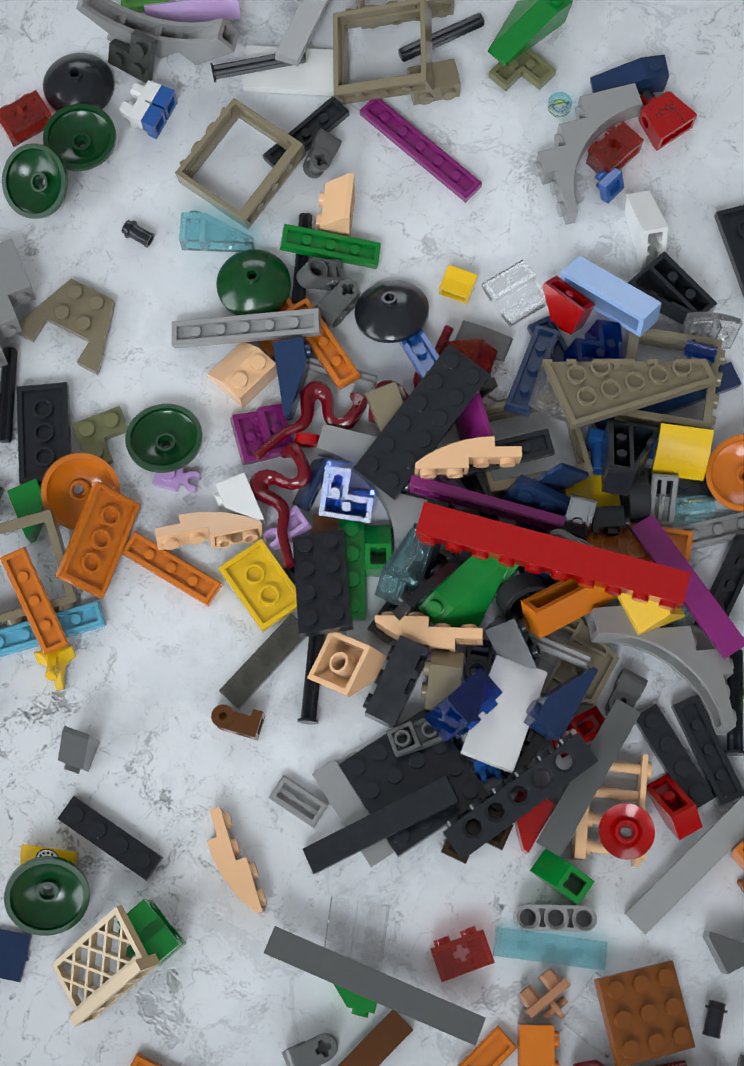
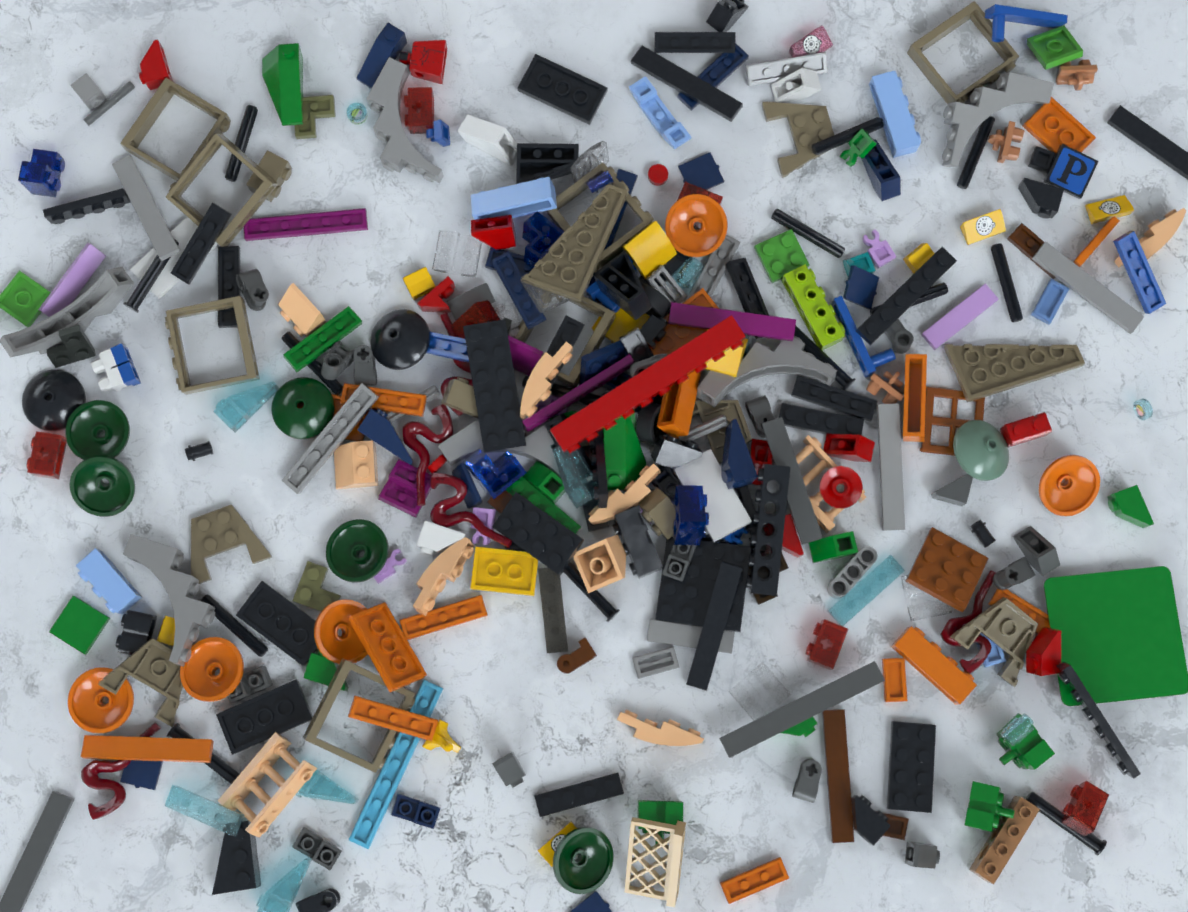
camera: 50 degrees left, 5 degrees up
nougat hips [518,968,571,1020] -> none
dark blue piece [533,462,589,492] -> none
none -> black tile [171,202,232,284]
none -> red slope [417,276,455,313]

